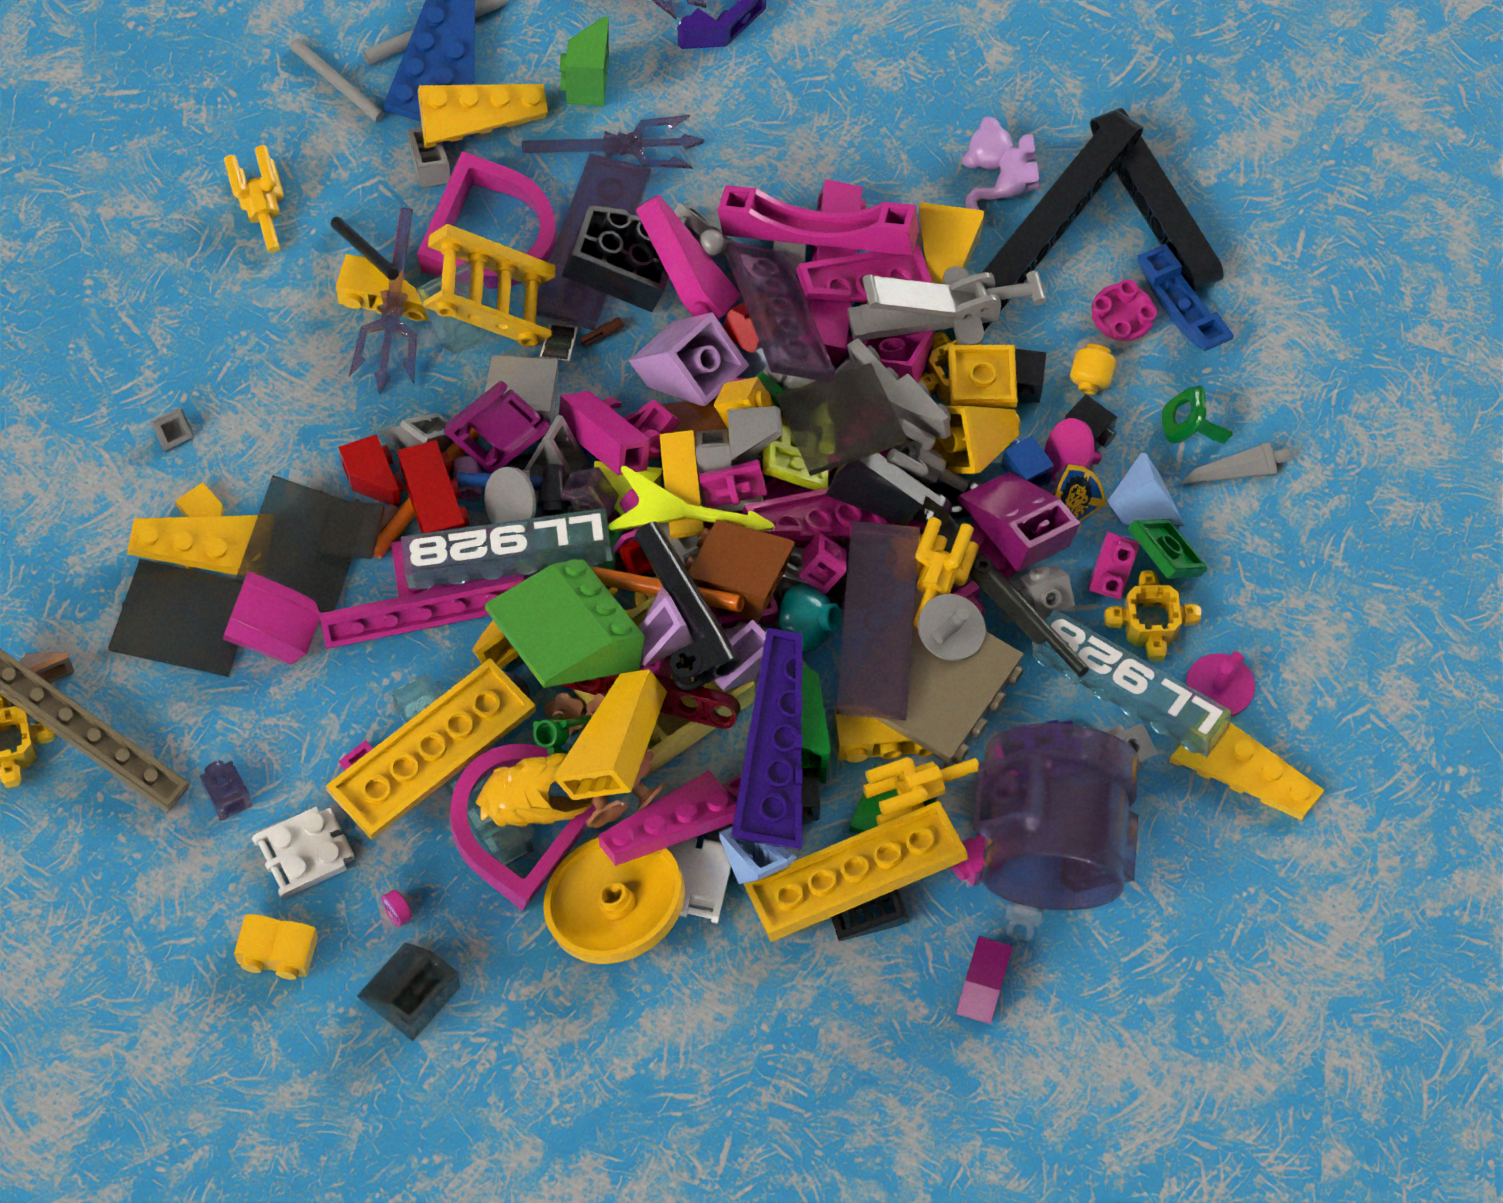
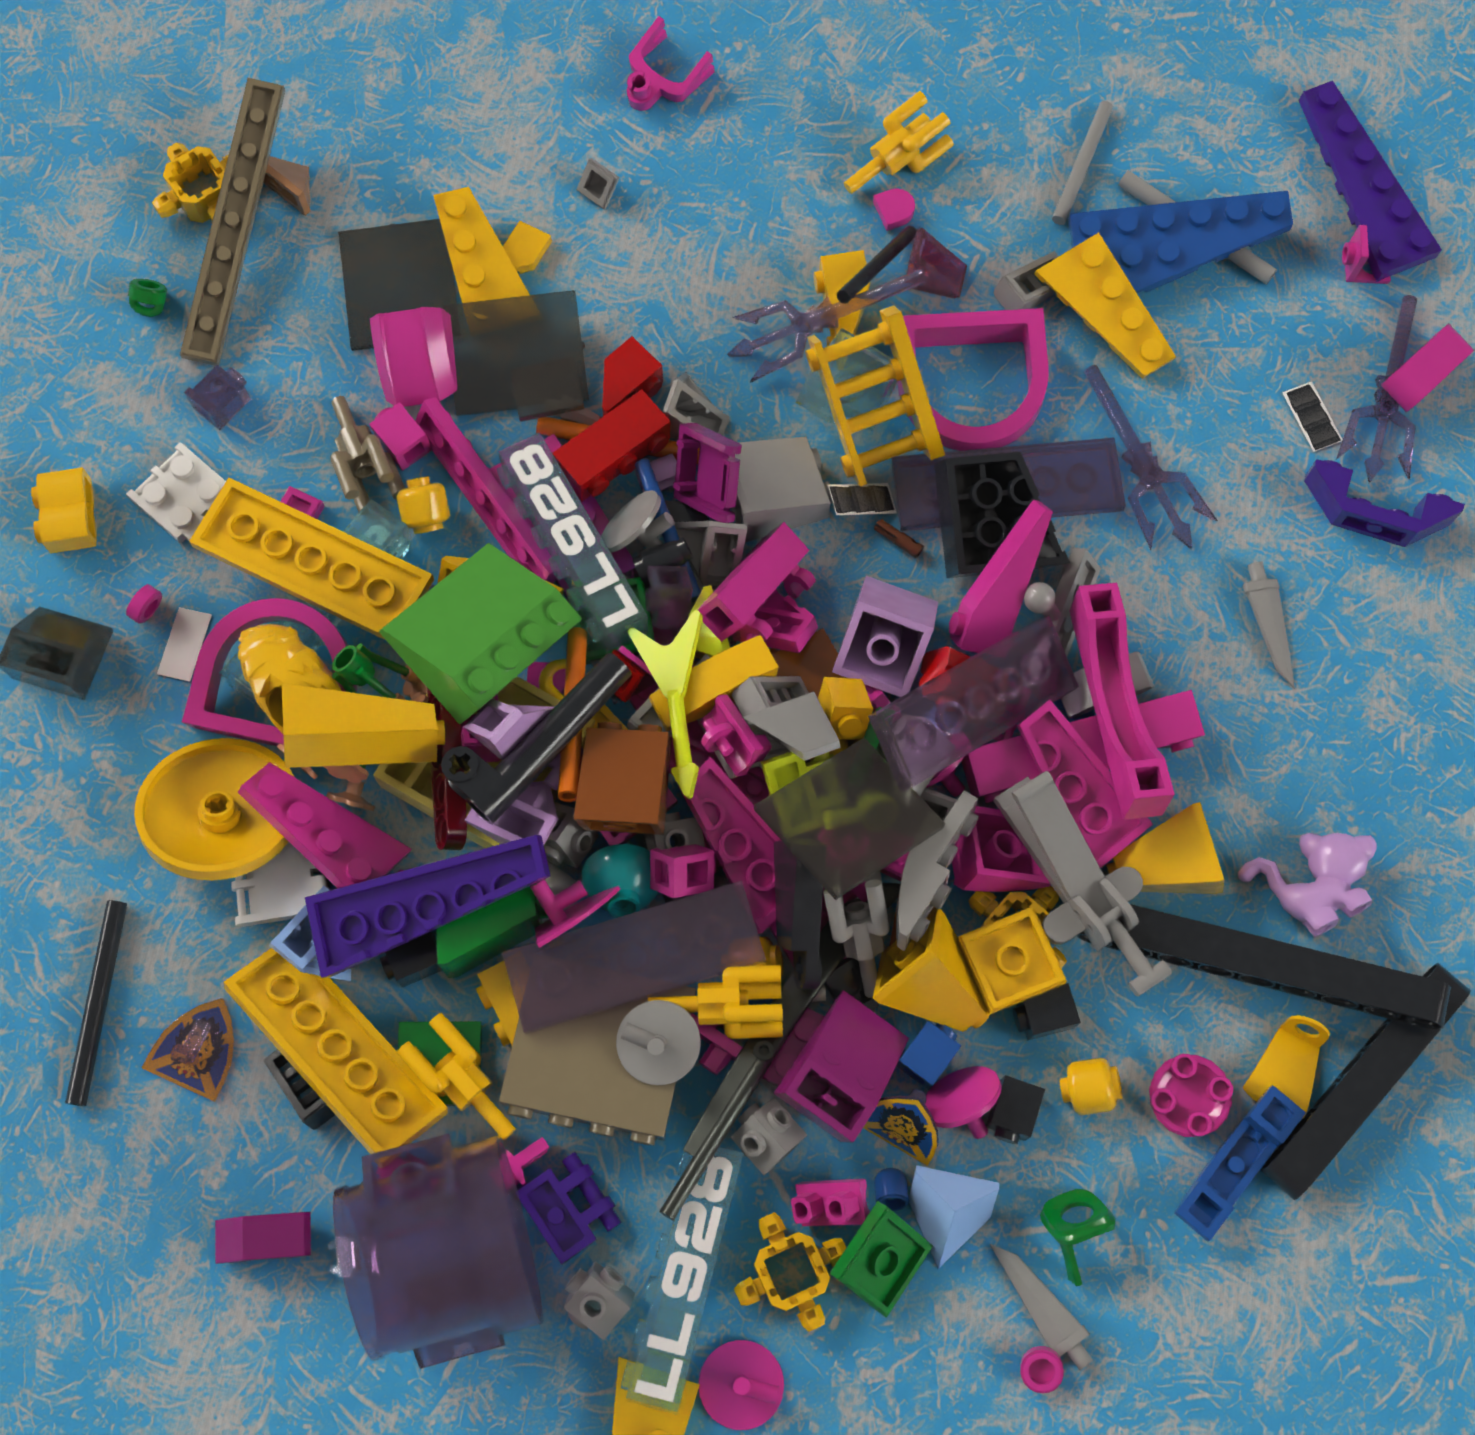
camera: 70 degrees right, 10 degrees up
bright green slope [560,17,609,107] -> none
none -> black piece [65,900,127,1106]
none -> green tile [128,279,168,317]
none -> shield [141,998,234,1102]
none -> white sticker [157,607,212,682]
none -> dark tan plant [330,396,405,516]
none -> dark pink brick [369,402,431,471]
none -> yellow head [397,476,450,534]
none -> dark pink shield [530,879,620,948]
none -> dark pink piece [627,16,715,111]
none -> dark pink tile [873,188,915,231]
none -> blue piece [874,1168,909,1211]
none -> clear pink slope [904,226,967,299]
none -> dark pink tile [1020,1346,1064,1393]
none -> light grey bar [1243,561,1295,689]
none -> yellow piece [1243,1015,1330,1118]
none -> sticker [1282,381,1343,452]

